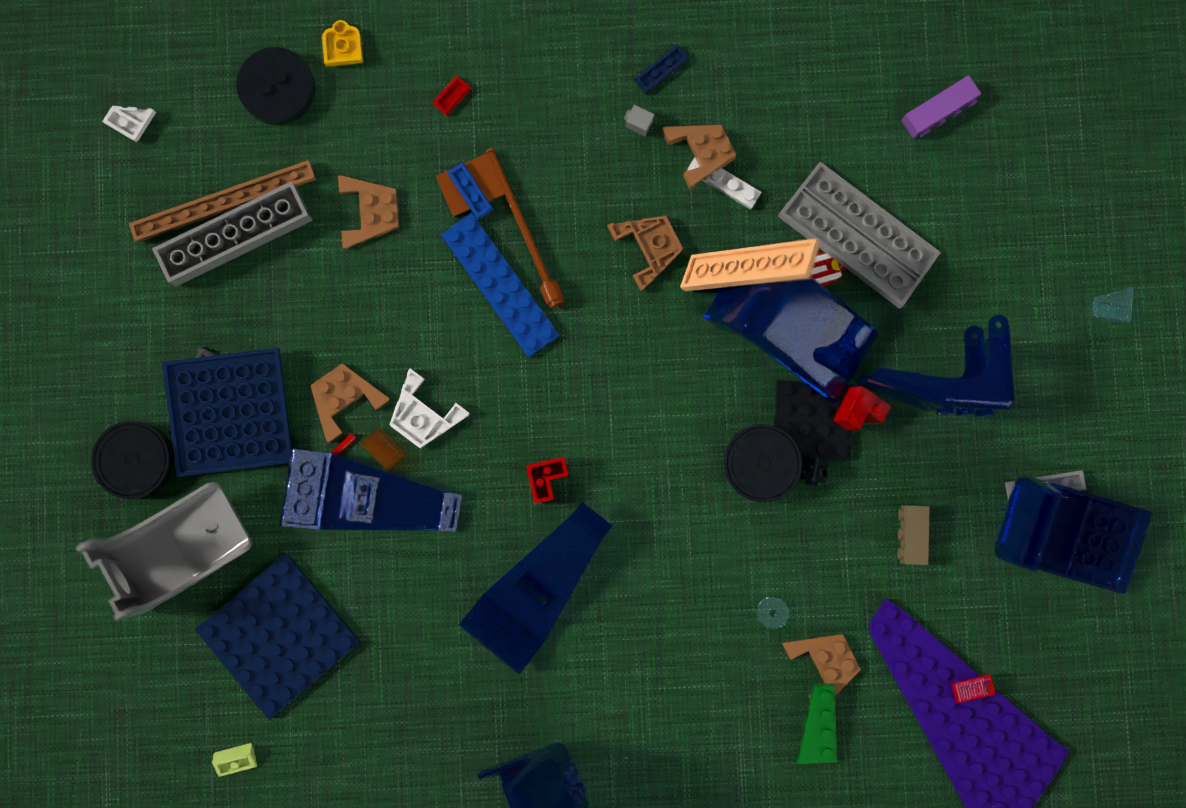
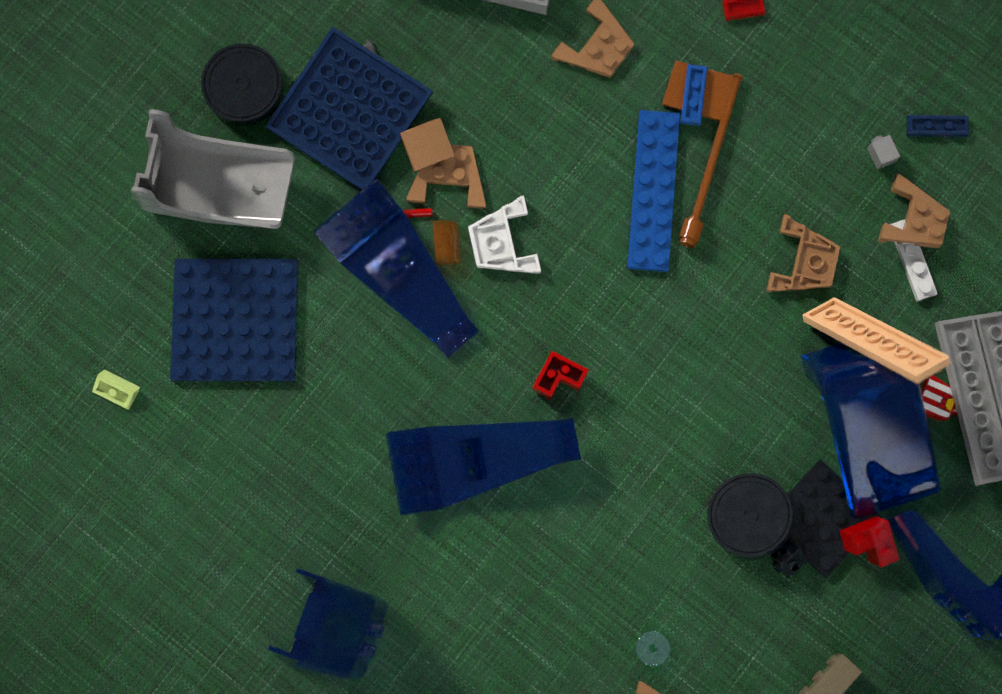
camera: 45 degrees right, 5 degrees down
none -> medium nougat slope [400,118,455,172]

